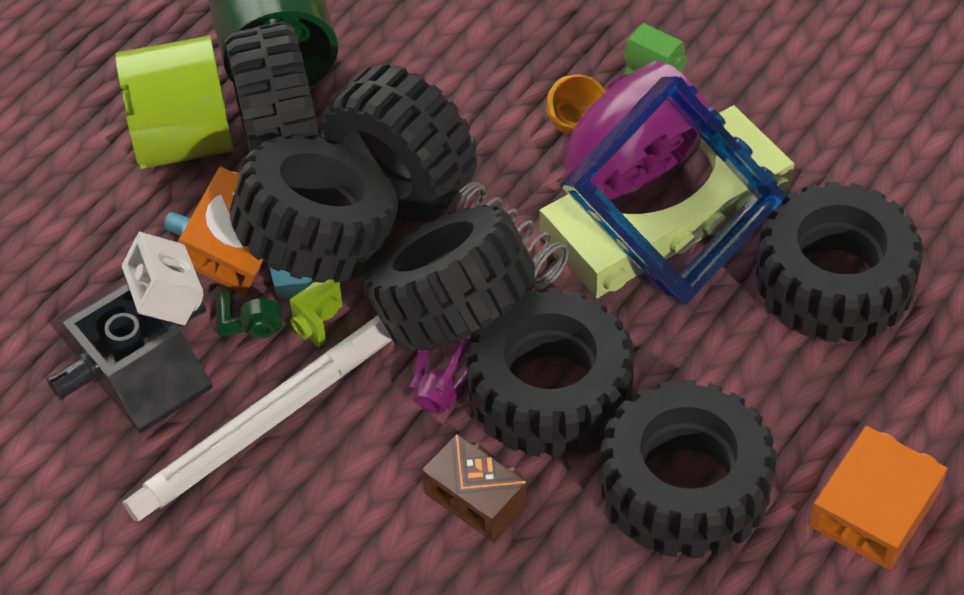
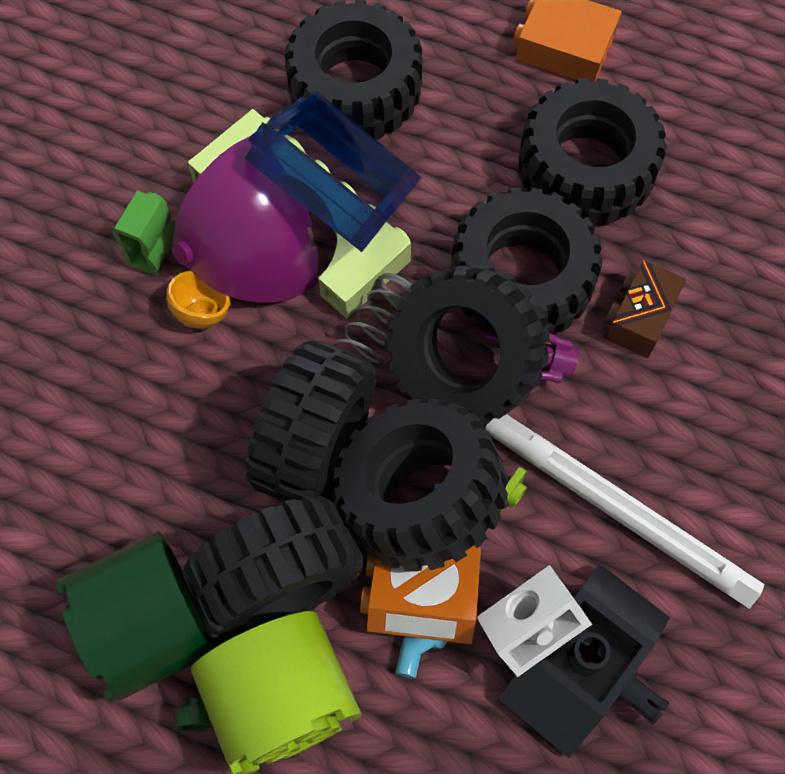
camera: 105 degrees left, 15 degrees up
dark green plate [216,290,283,338] -> none

